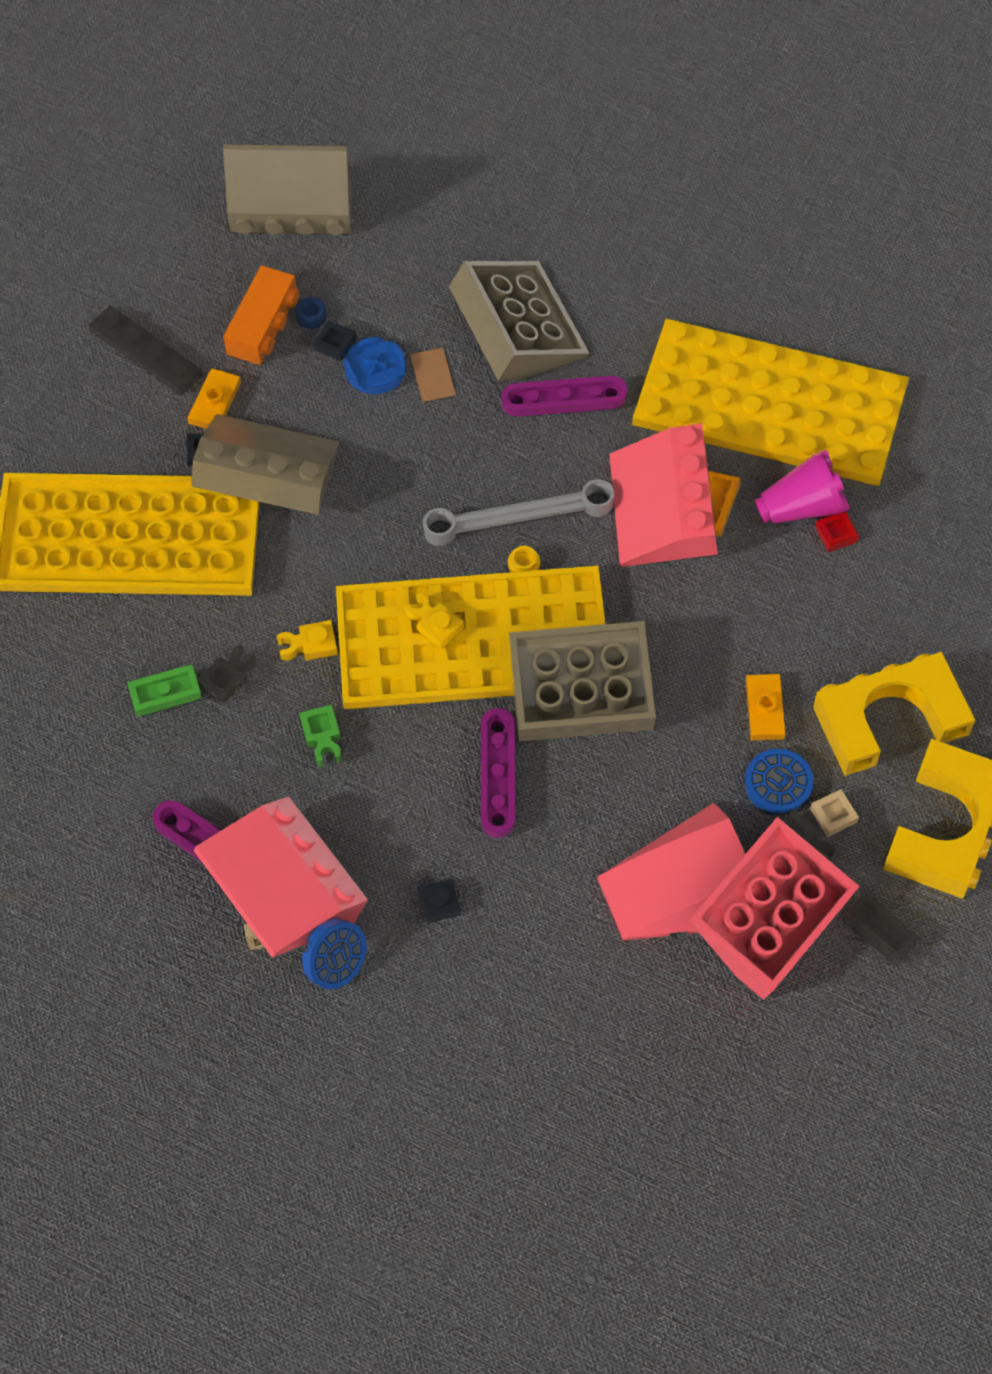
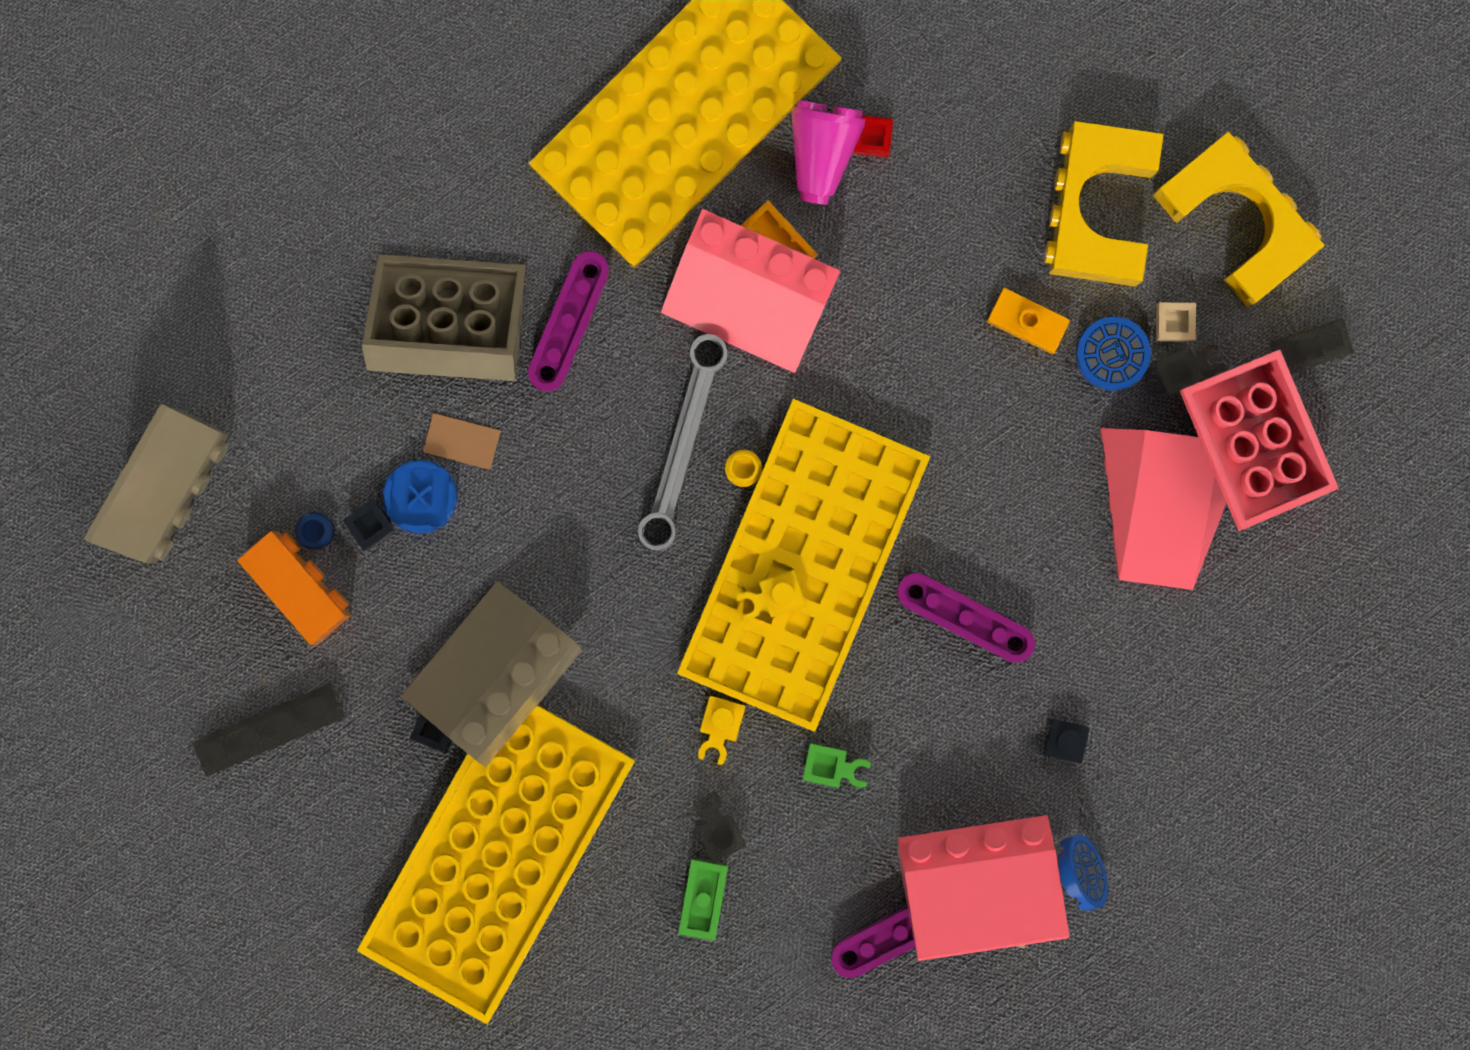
camera: 65 degrees left, 25 degrees up
light orange plate [187,368,241,429] -> none
dark tan slope [509,621,656,742] -> none

